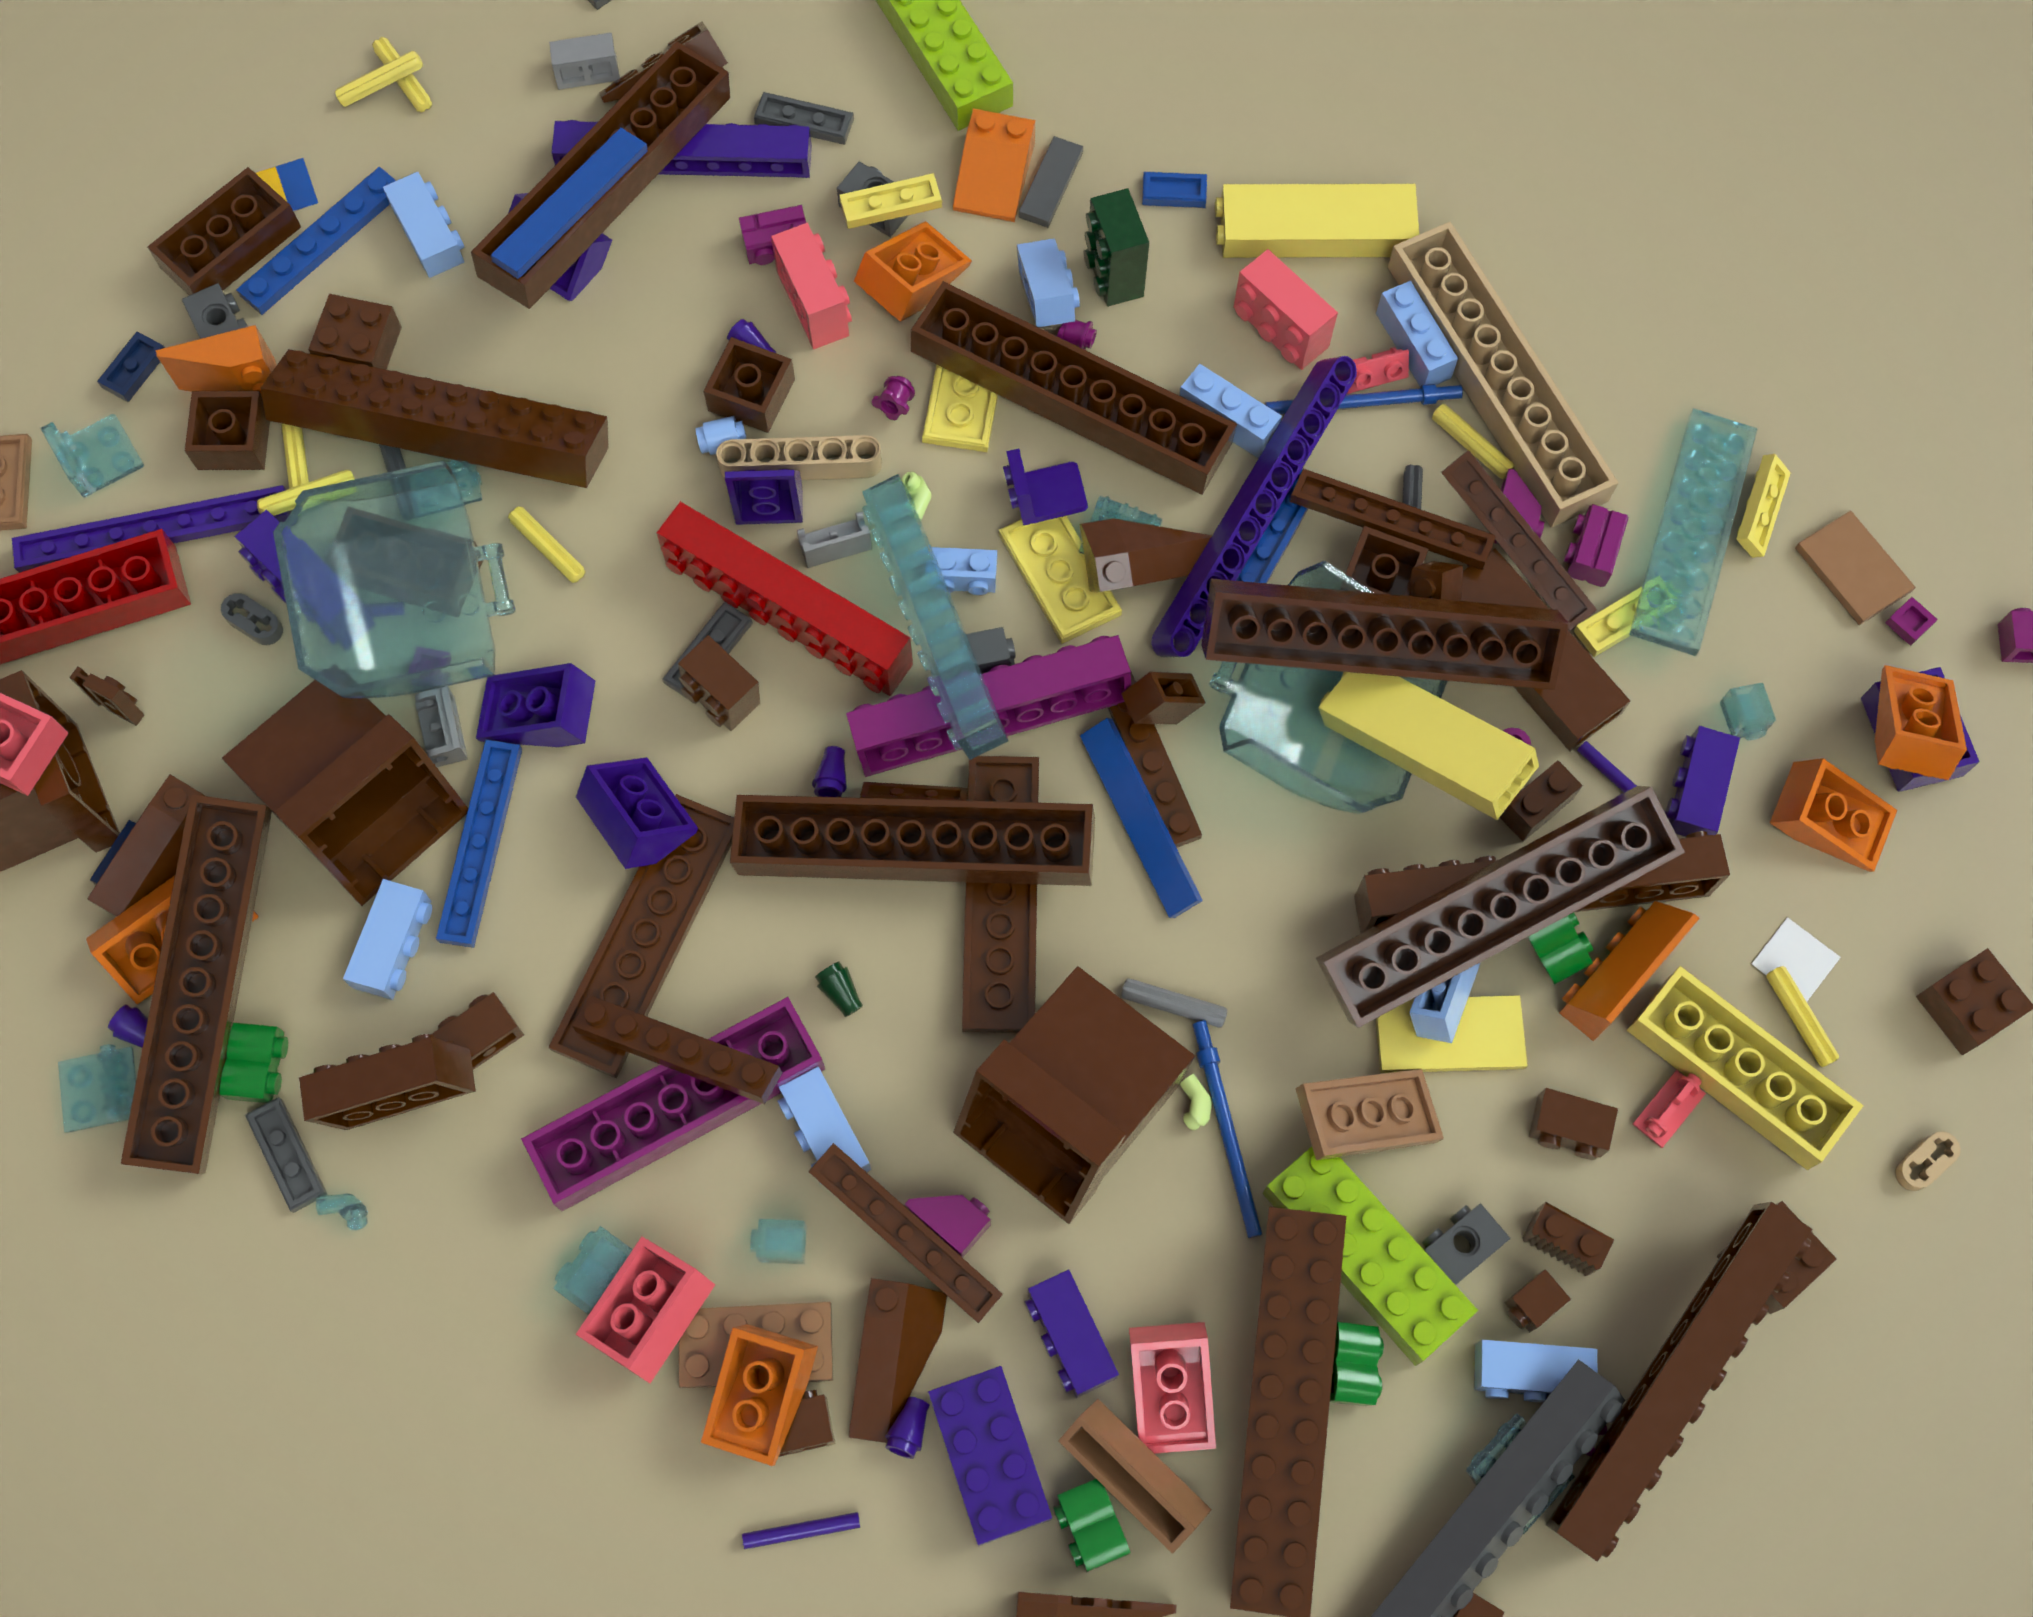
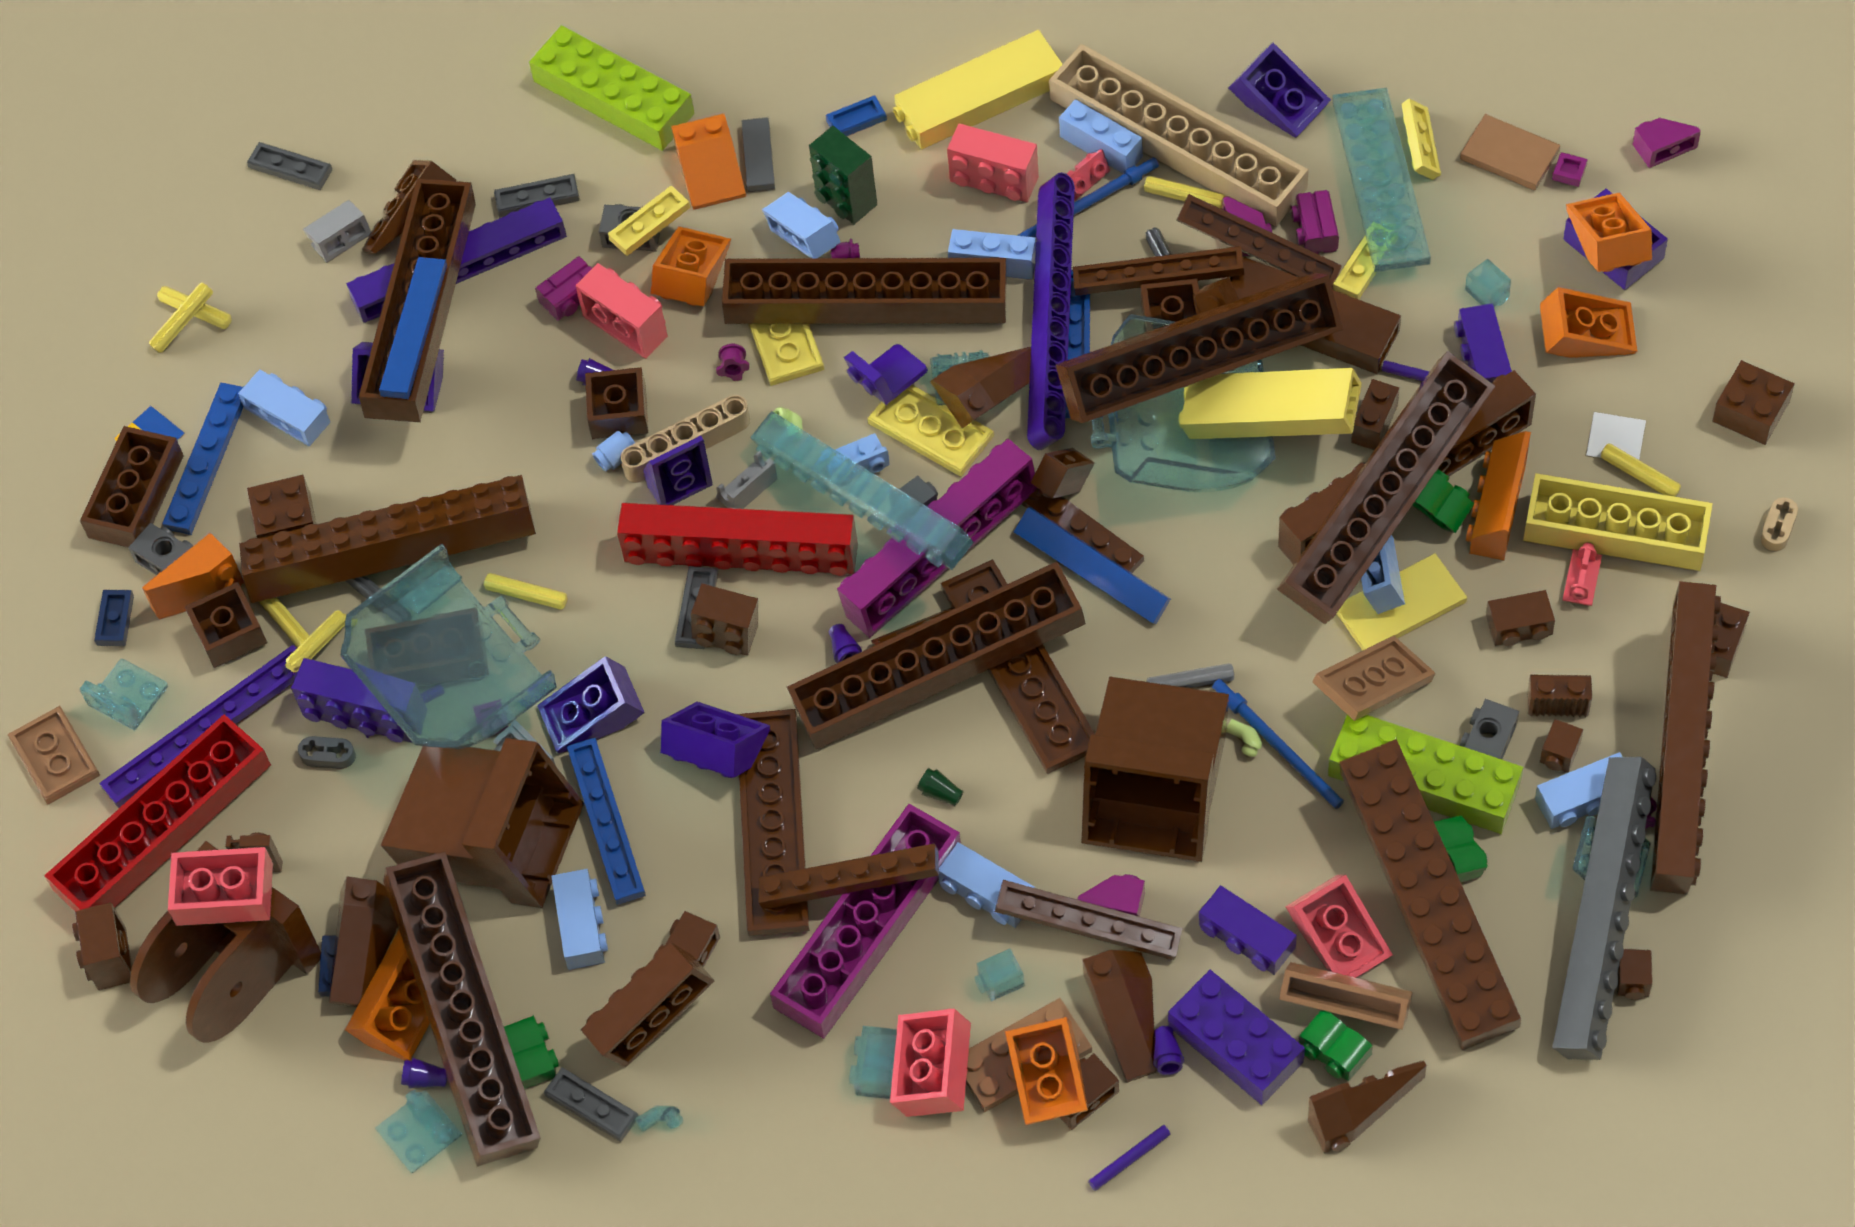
camera: 20 degrees left, 10 degrees down
none -> dark purple slope [1228,42,1331,138]

